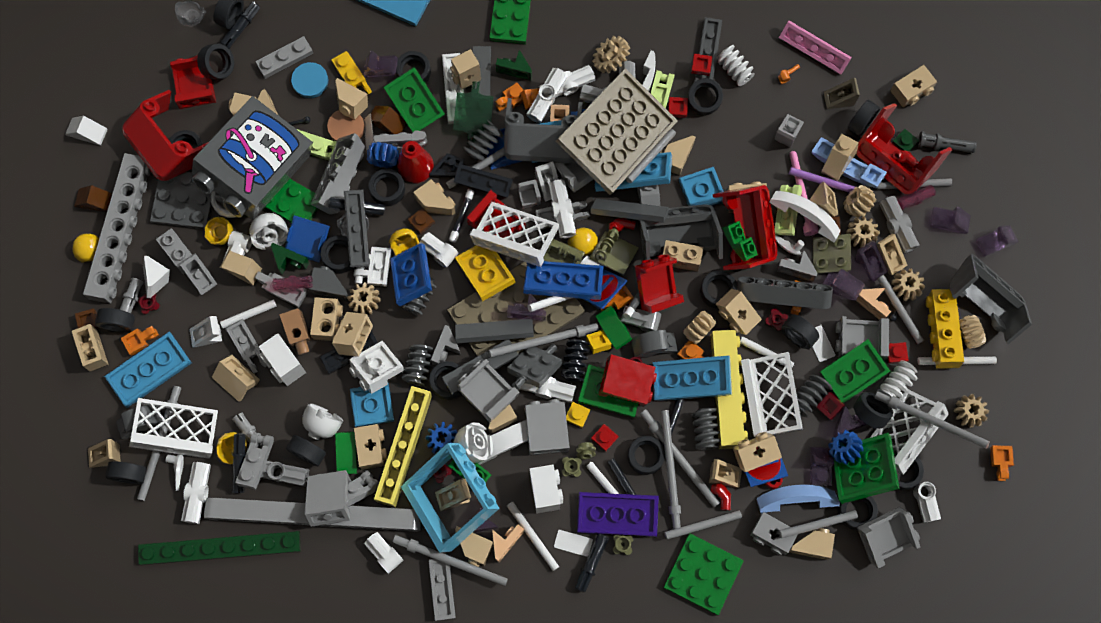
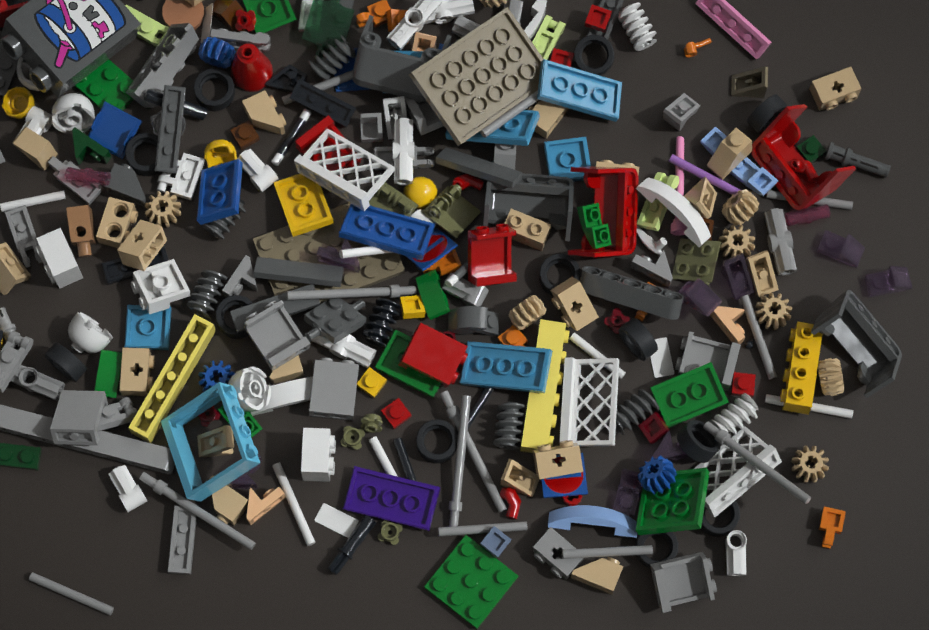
camera: 10 degrees right, 0 degrees up
none -> red plate [235,9,256,31]
none -> sand blue tile [480,526,511,558]
none -> dark azure tile [537,59,622,122]

